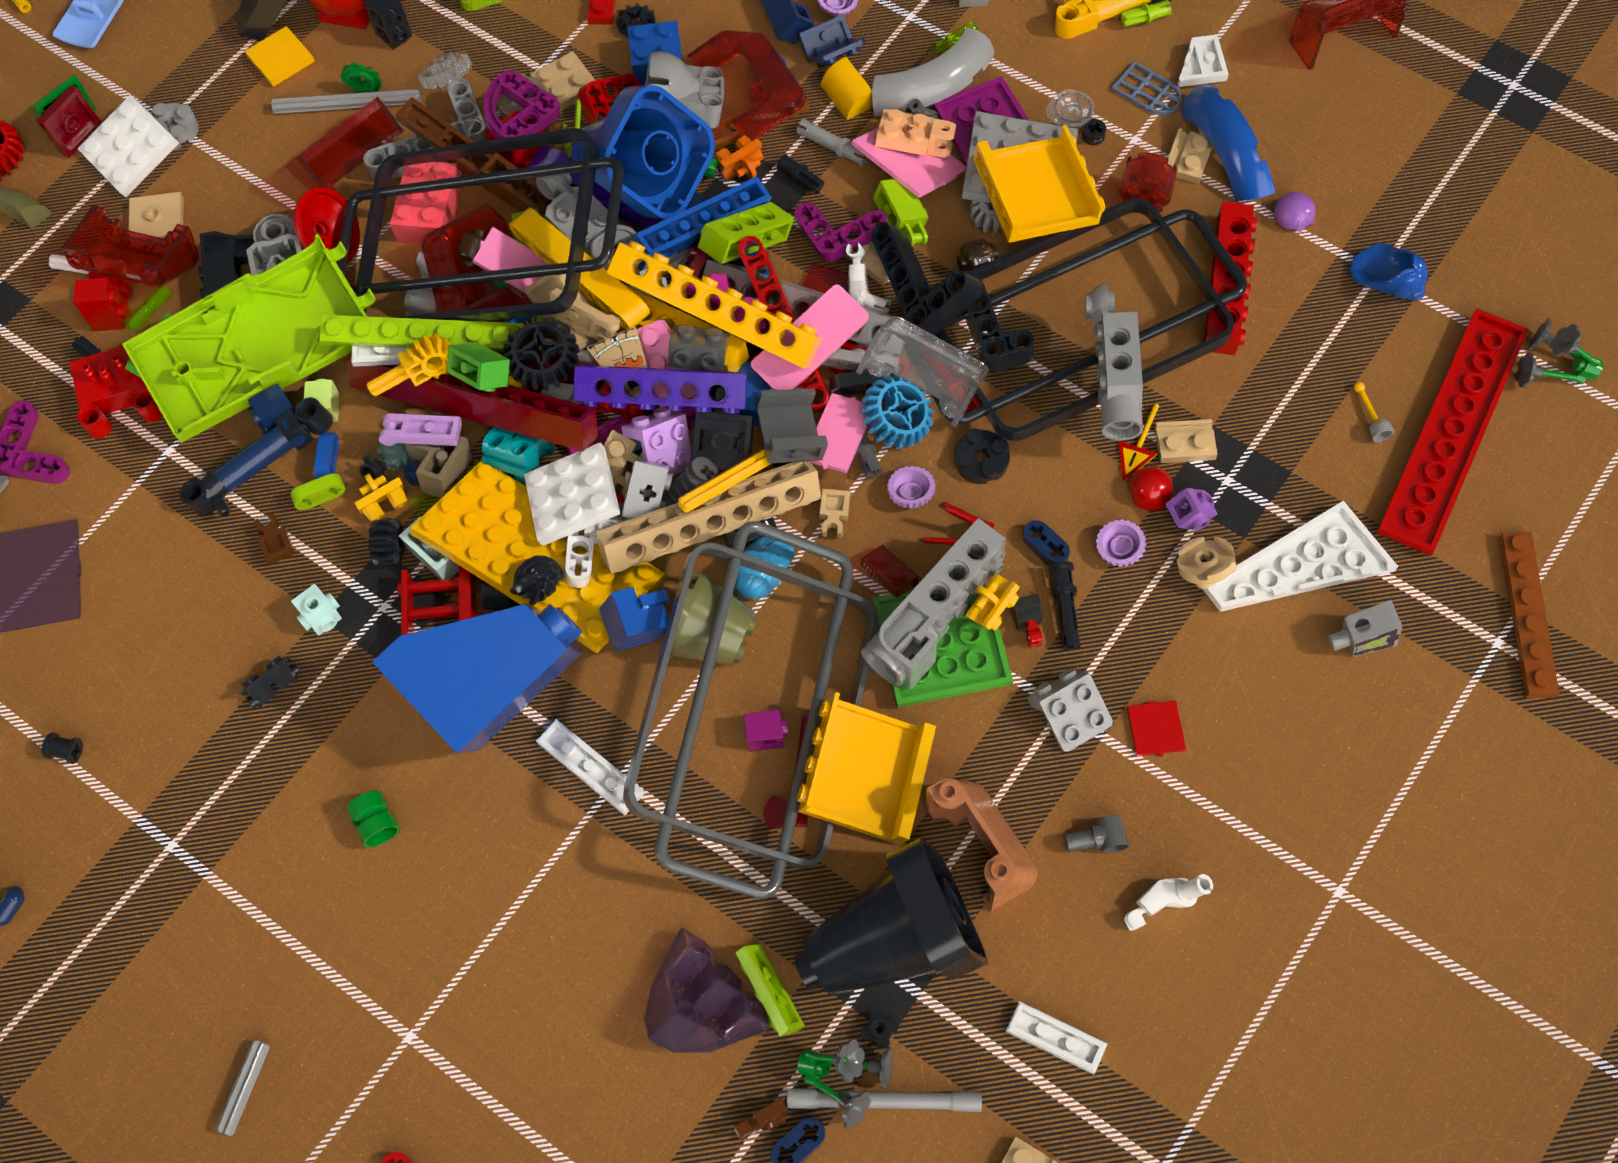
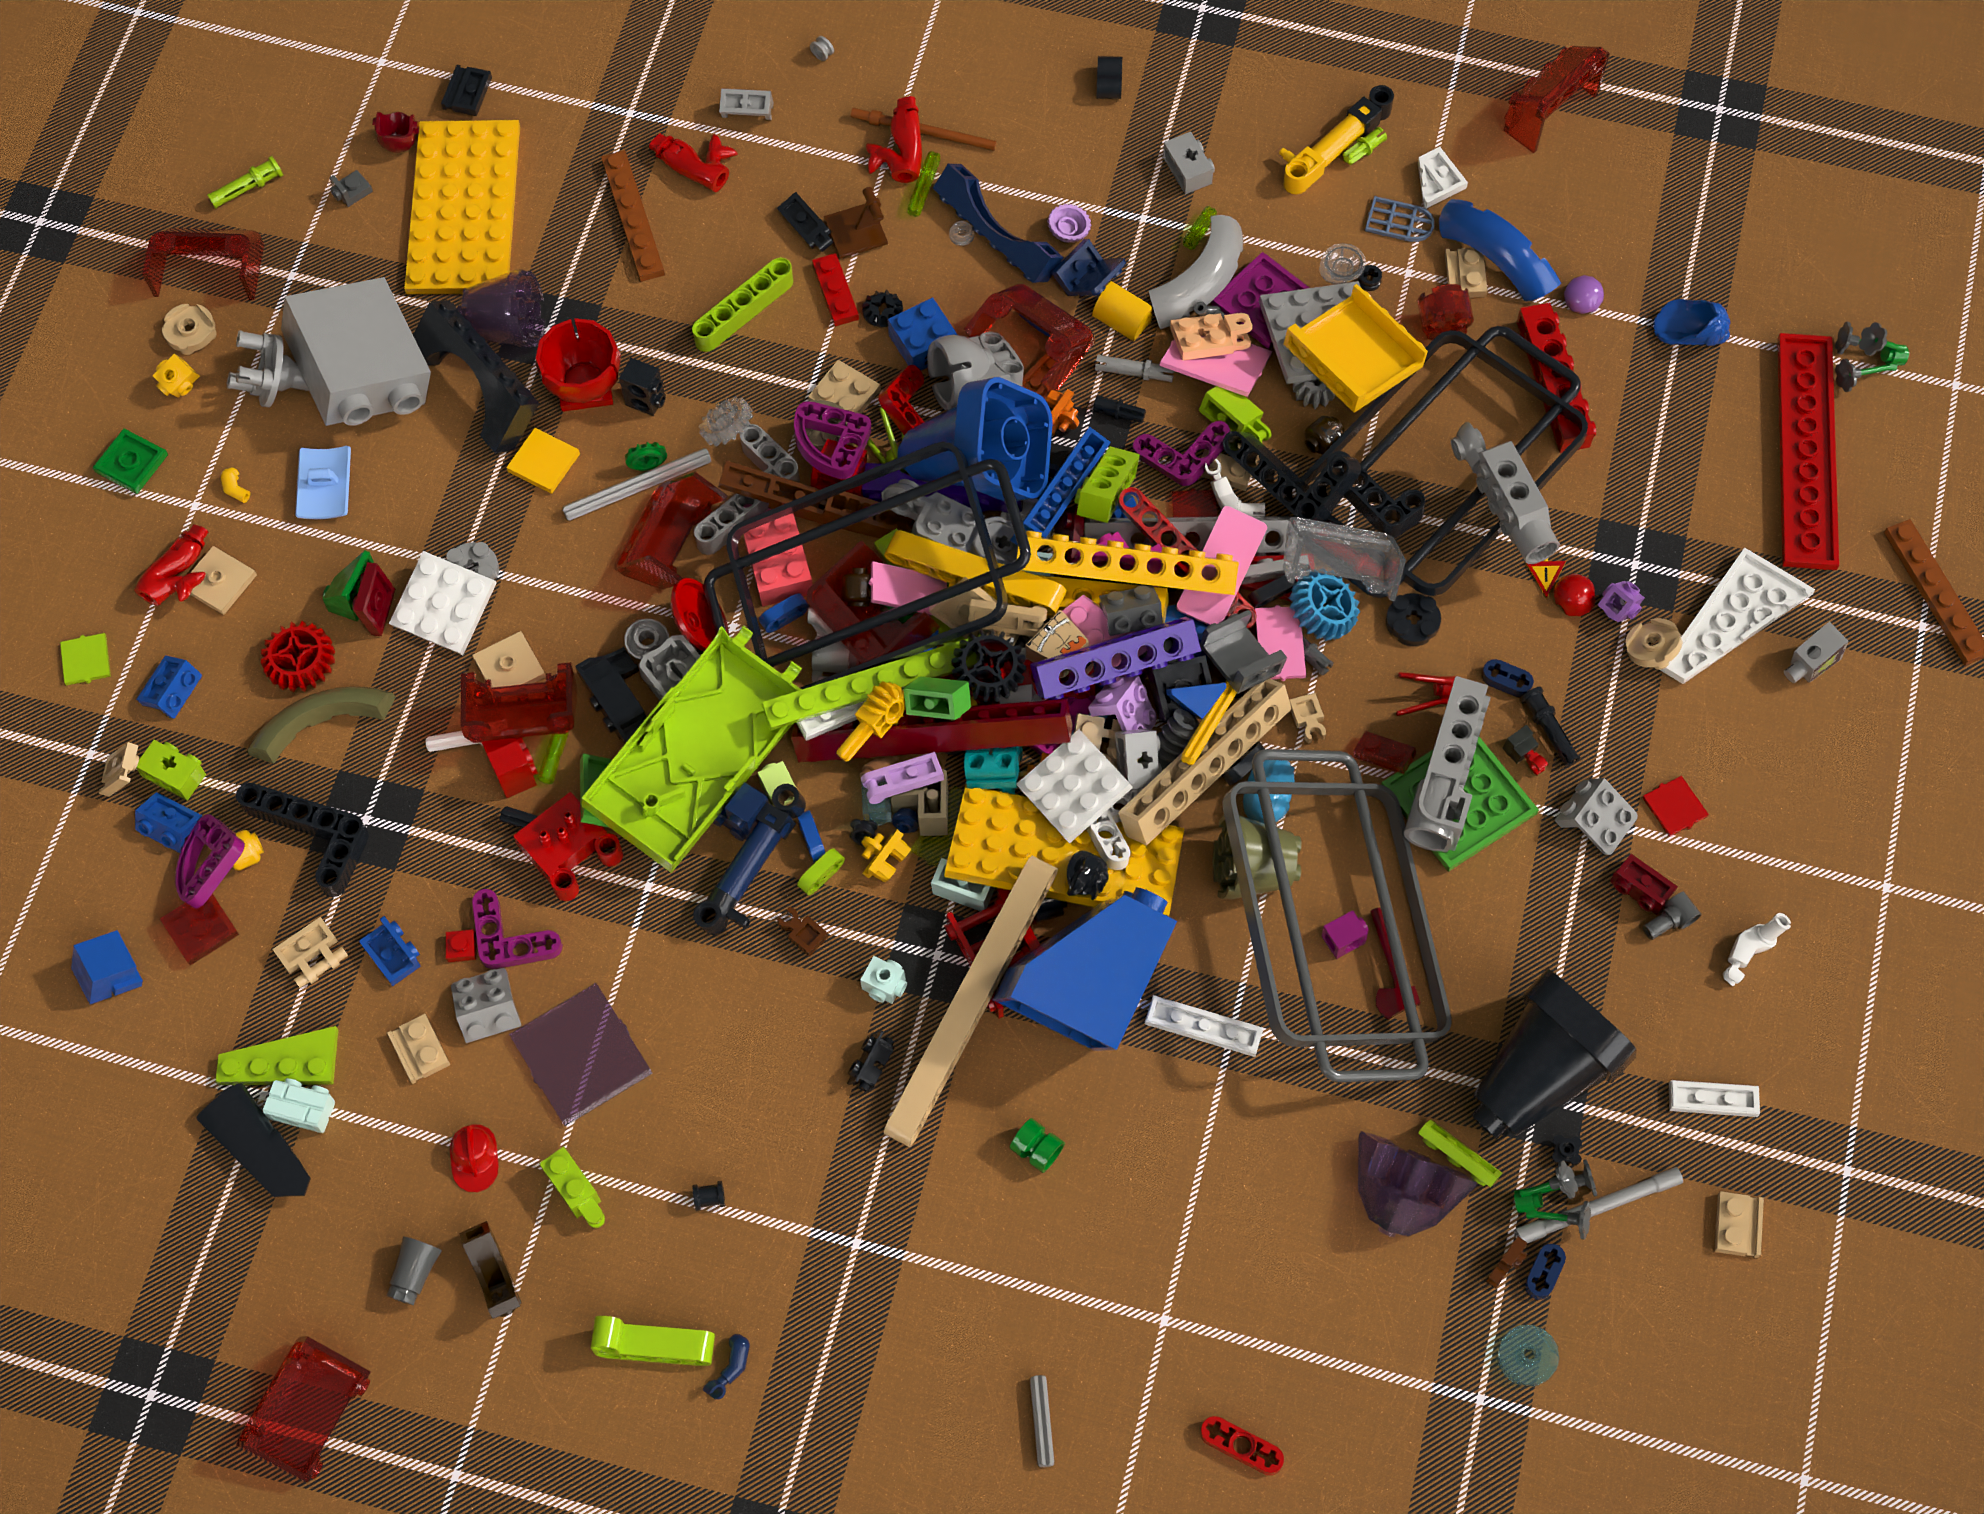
camera: 25 degrees left, 0 degrees up
black gear [368,518,405,566] -> none
blue plate [599,587,670,652] -> none
yellow panel [797,692,936,845] -> none
lavender hat [887,466,935,509] -> none
nougat windscreen [925,778,1037,912] -> none
yellow hips [965,573,1020,630] -> none
lavender hat [1096,519,1146,567] -> none
tan plate [1155,419,1218,463] -> none
light grey hinge [1354,382,1395,443] -> none
none -> blue beam [759,593,809,633]
none -> tan beam [884,856,1058,1147]
none -> blue slope [1166,683,1226,719]
none -> dark red bracket [1610,854,1678,915]

